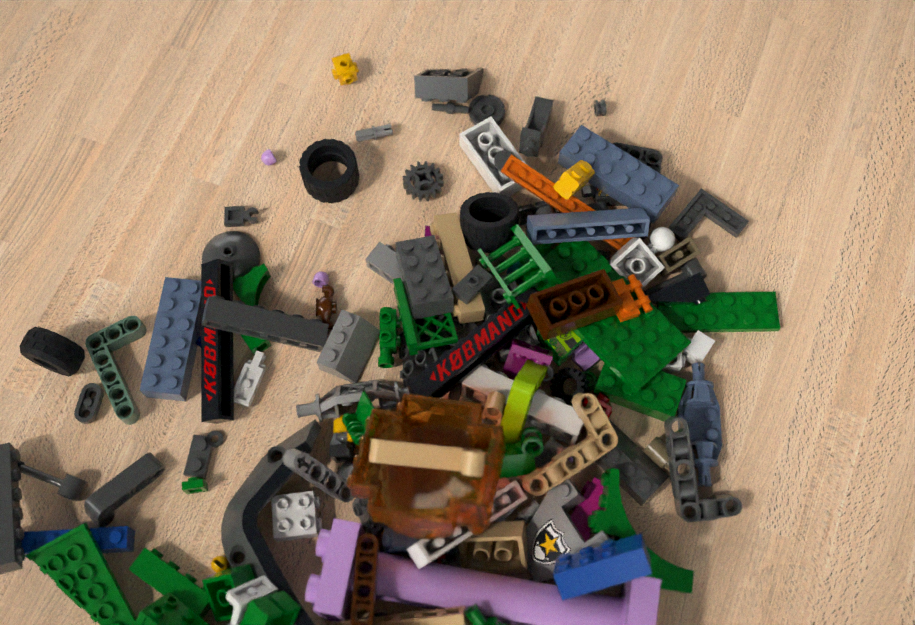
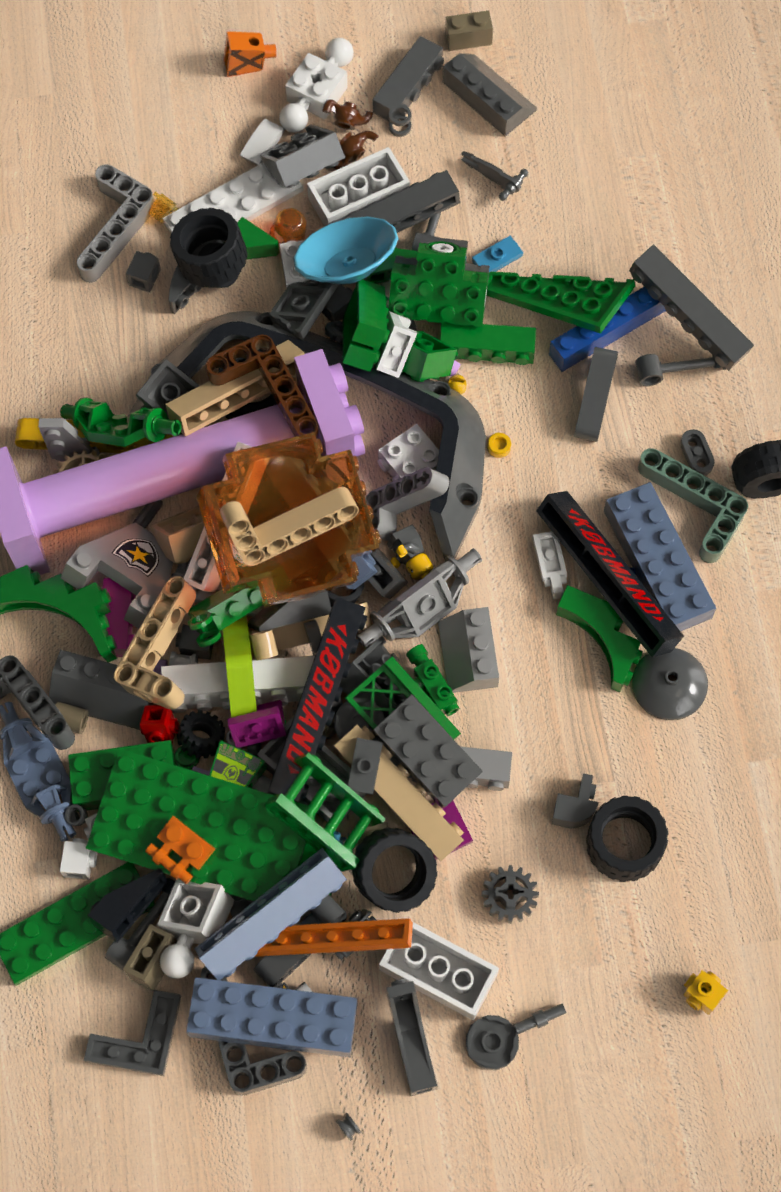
camera: 150 degrees right, 0 degrees up
green plate [182,477,208,495] -> none
dark grey hinge [183,431,223,479] -> none
dark grey brick [201,295,329,352] -> none
dark grey plate [224,206,258,227] -> none
lavender hinge [261,149,277,165] -> none
lavender hinge [312,271,329,288] -> none
reddish brown piece [316,285,337,330] -> none
green hinge [342,391,379,450] -> none
light grey axle [355,123,393,142] -> none
dark grey wedge [414,68,484,103] -> none
dark grey tile [494,150,512,171] -> none
reddish brown brick [526,269,623,341] -> none
yellow brick [553,160,595,200] -> none
blue brick [553,533,652,601] -> none
none -> dark grey hinge [65,804,88,826]
none -> yellow tile [487,433,511,458]
none -> dark grey brick [551,773,599,828]

